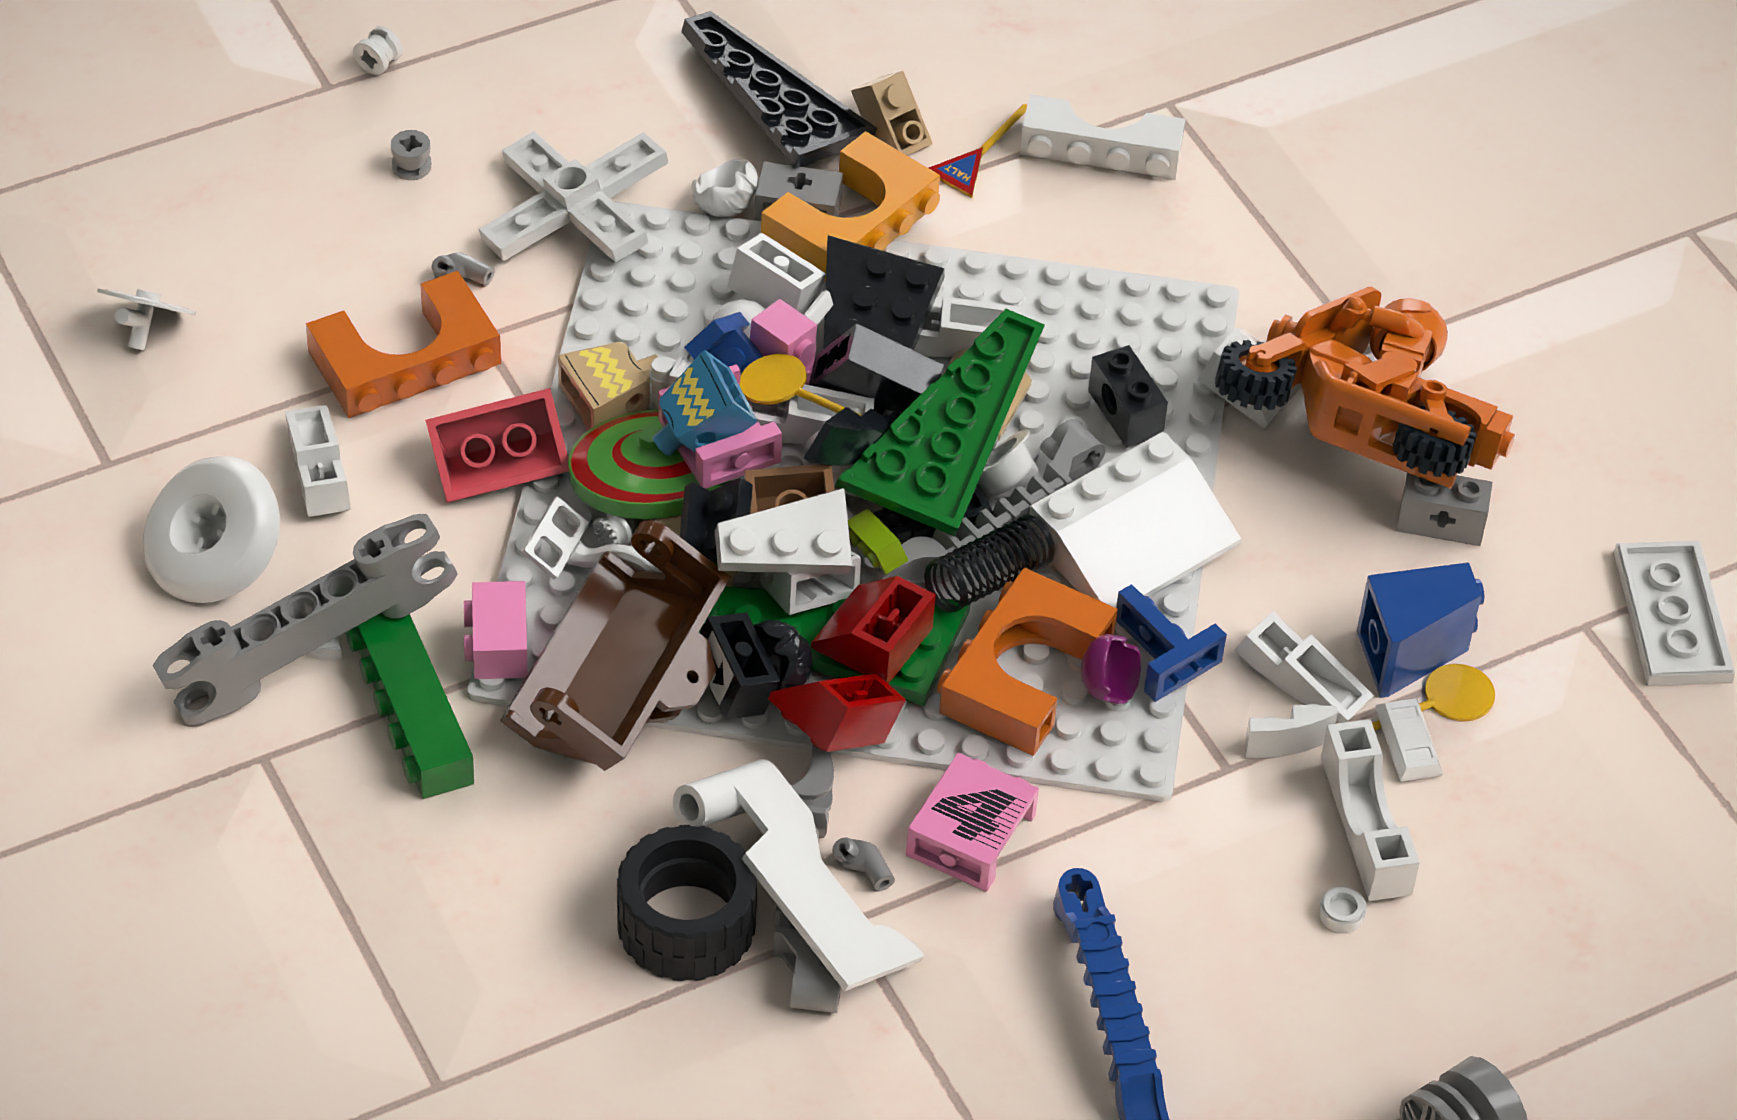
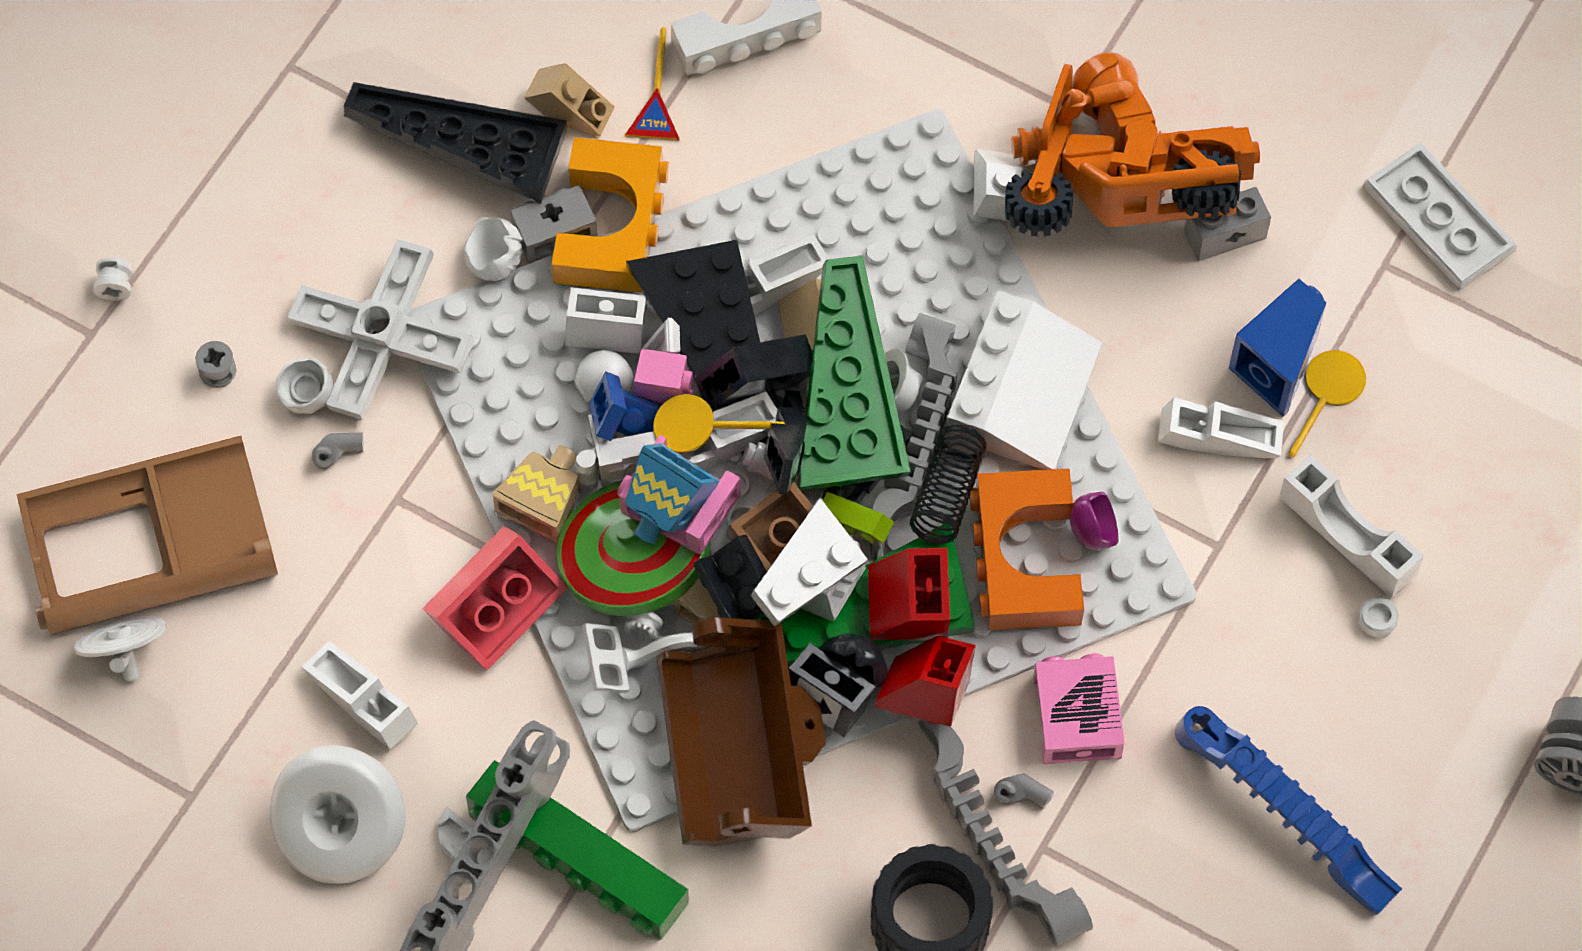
camera: 30 degrees left, 15 degrees up
orange arch [306,271,501,418] -> none
bright pink brick [464,581,528,679] -> none
white door [673,759,925,991] -> none
black brick [1088,345,1168,448] -> none
blue bracket [1116,584,1227,702] -> none
white slope [1244,704,1338,759] -> none
white tile [1375,698,1443,782] -> none
none -> medium nougat piece [16,435,278,635]
none -> white hair [276,357,333,414]

